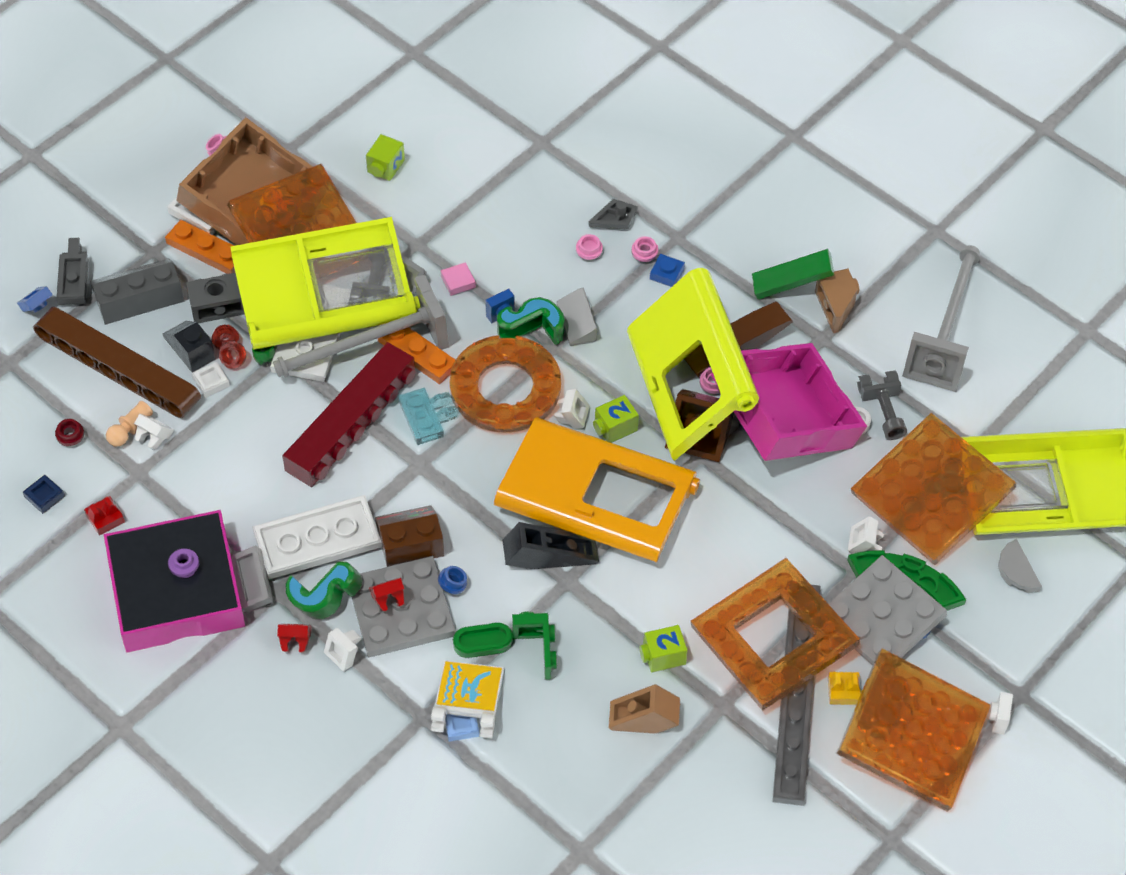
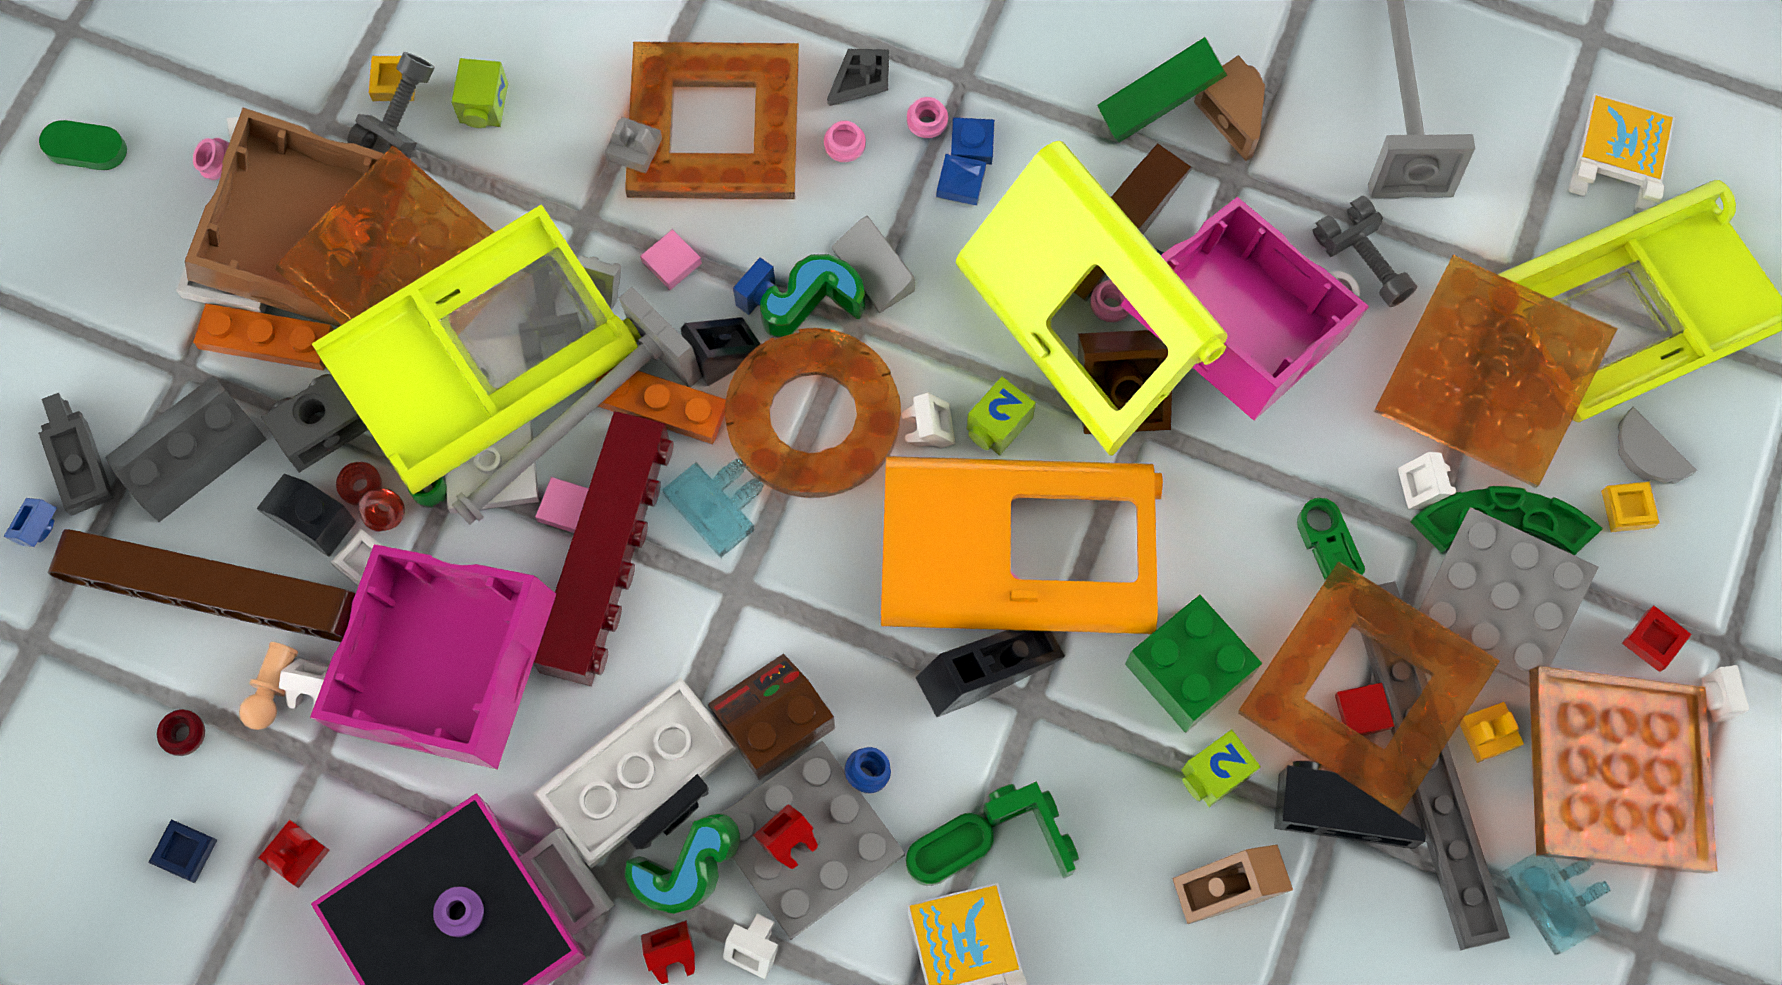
camera: 20 degrees left, 15 degrees up
none -> green tile [39,120,127,170]
none -> dark pink tile [310,544,556,770]
none -> dark grey bar [347,52,435,162]
none -> yellow tile [368,56,415,101]
none -> bright pink tile [535,477,589,533]
none -> light grey tile [605,117,662,174]
none -> clear orange plate [625,42,799,199]
none -> black tile [627,774,709,850]
none -> black slope [680,317,765,386]
none -> blue tile [936,154,987,206]
none -> green brick [1125,594,1262,733]
none -> black slope [1274,761,1426,849]
none -> green piece [1297,498,1365,590]
none -> red tile [1335,682,1395,739]
none -> clear light blue hinge [1502,846,1611,956]
none -> flag [1568,93,1675,212]
none -> yellow tile [1601,481,1660,532]
none -> red tile [1622,605,1692,672]

